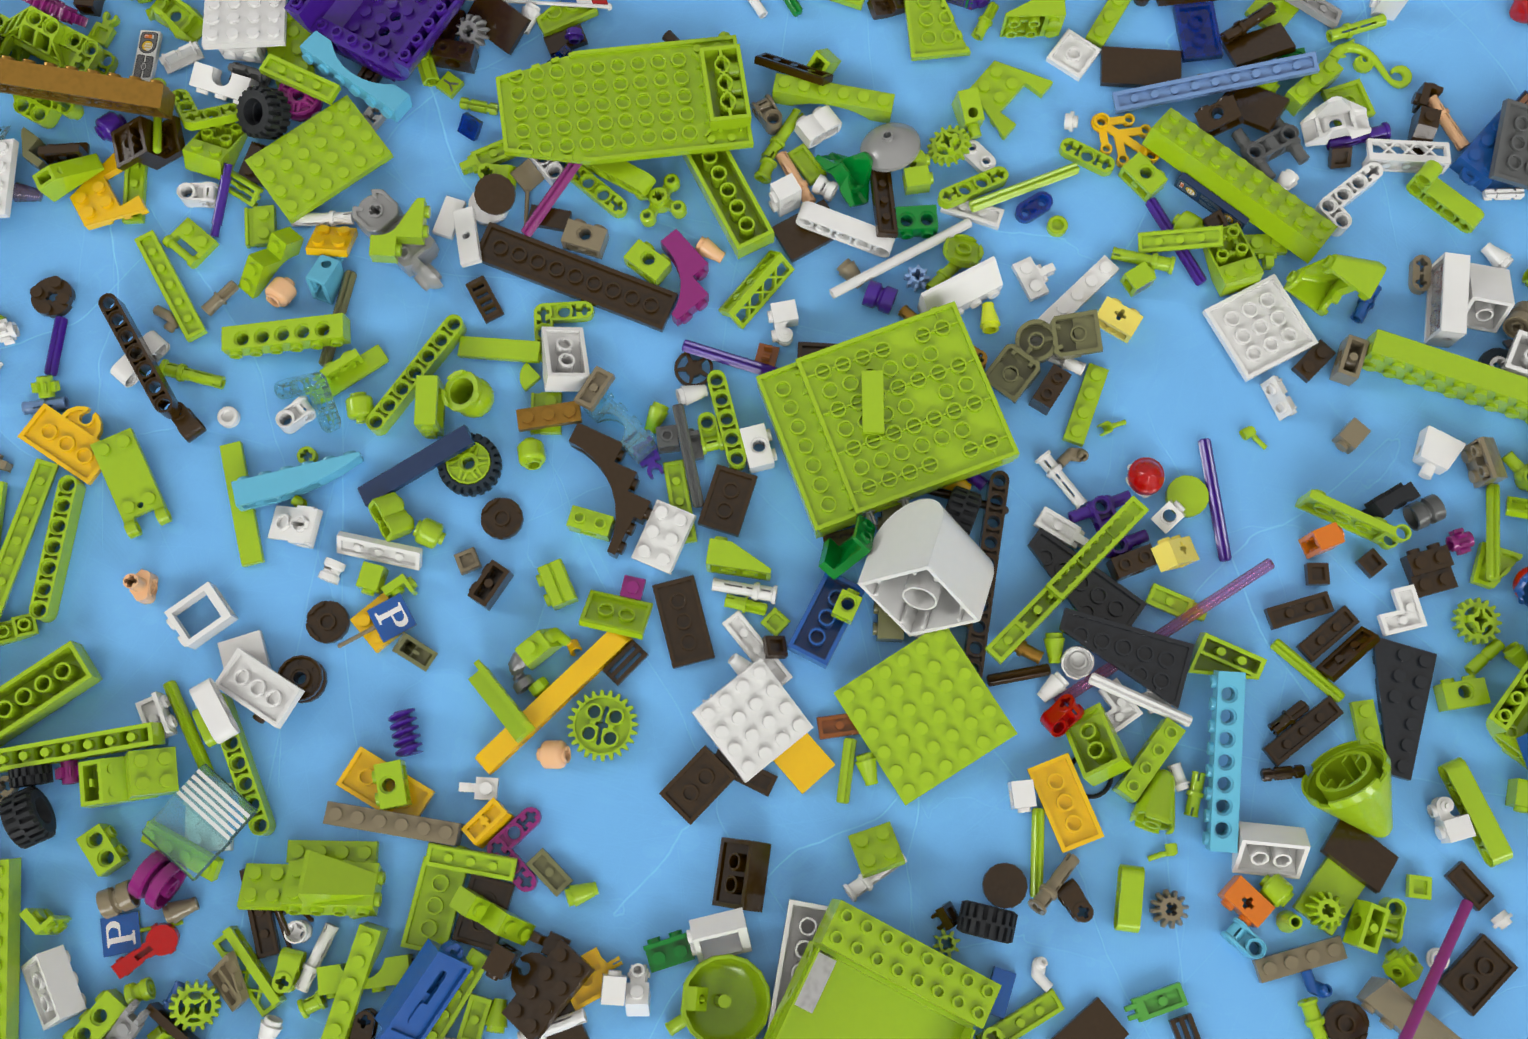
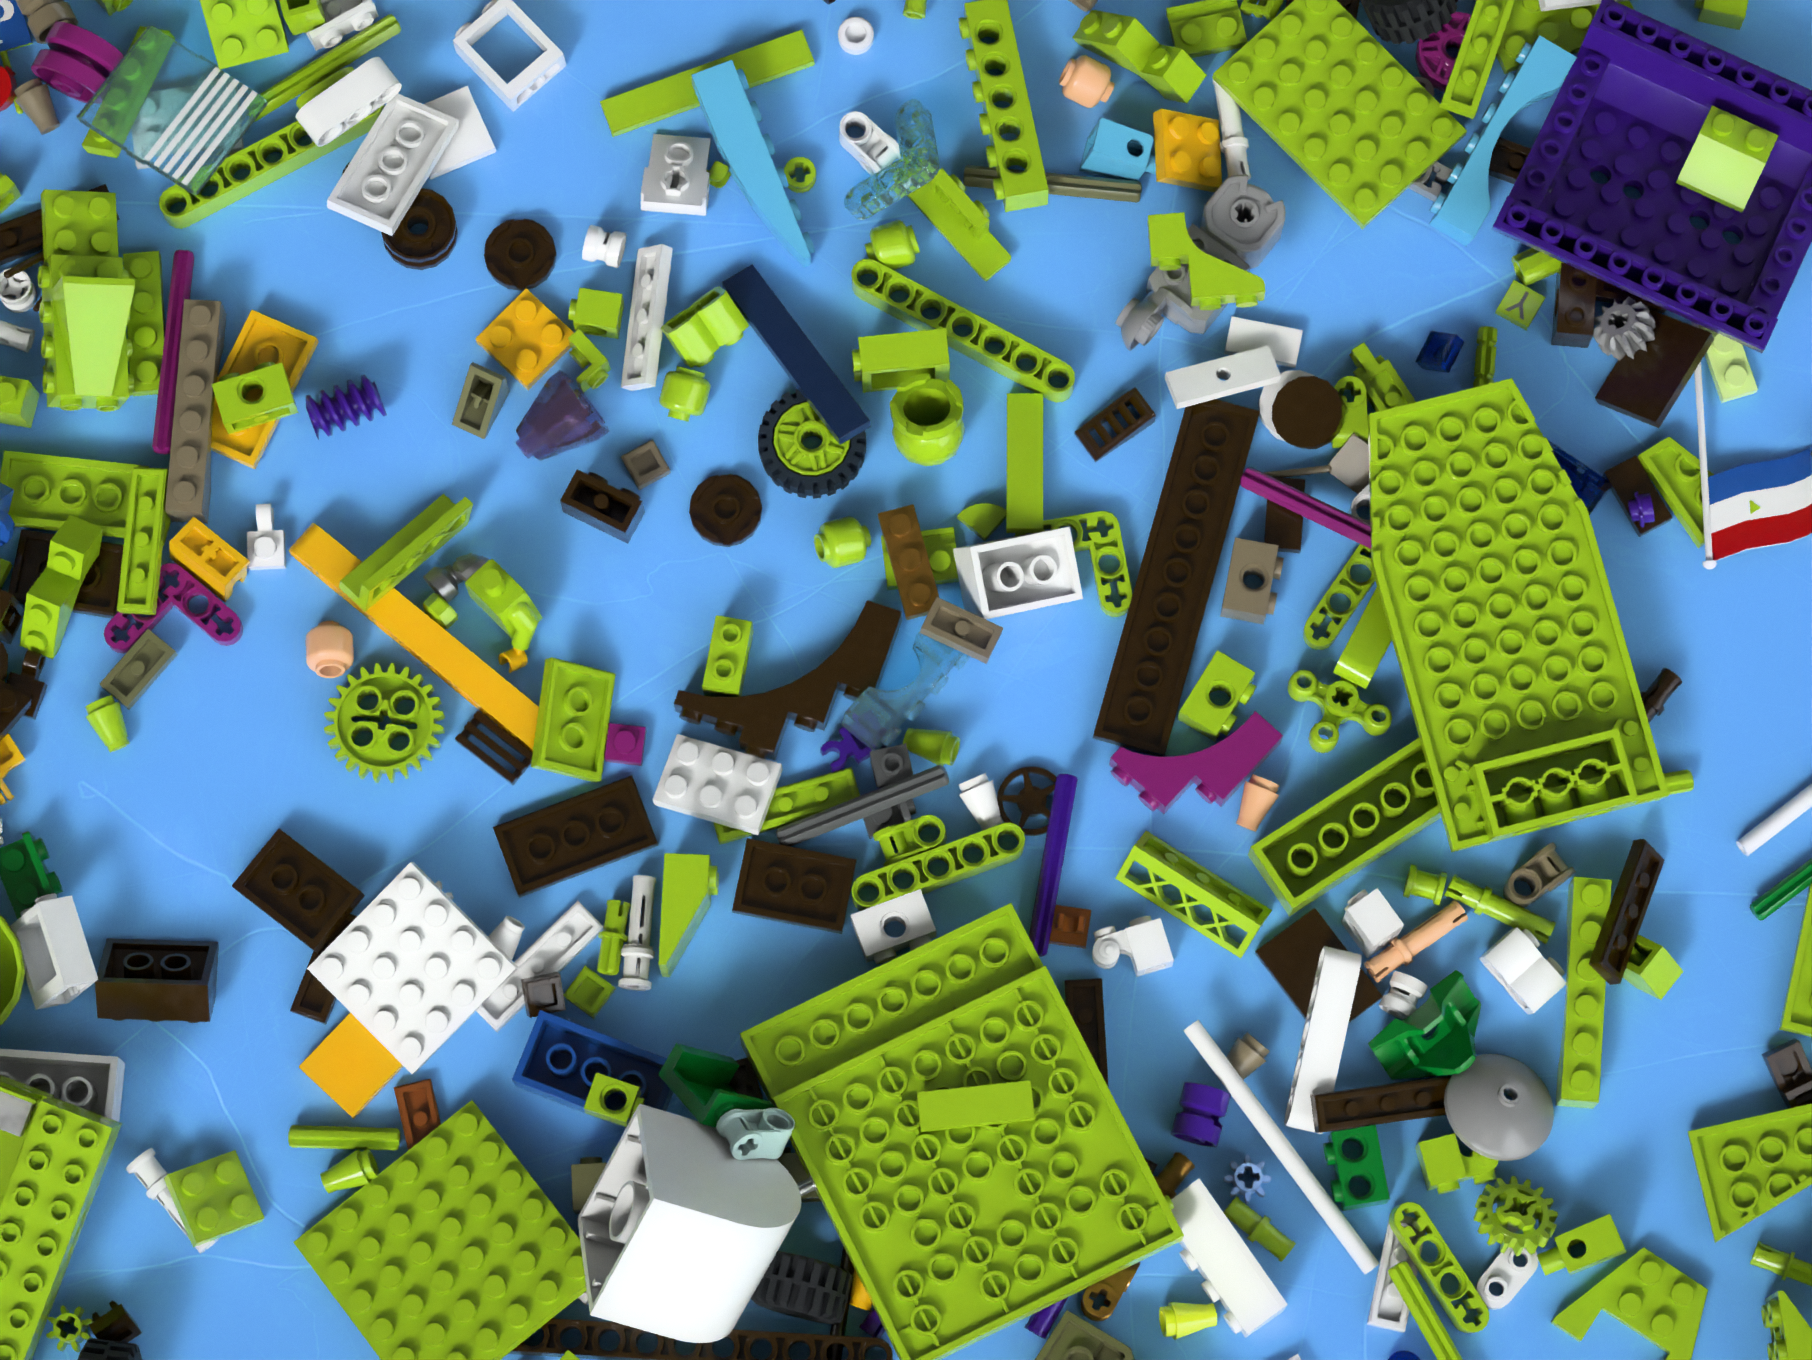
camera: 85 degrees right, 0 degrees up
blue piece [338,593,417,648] -> none
white cone [521,2,541,35] -> none
lime brick [536,559,579,610] -> none
lime tile [787,143,827,187] -> none
lime tile [942,234,984,268] -> none
none -> magenta axle [152,250,194,454]
none -> clear purple cone [515,370,610,461]
none -> light aqua piece [716,1108,795,1160]

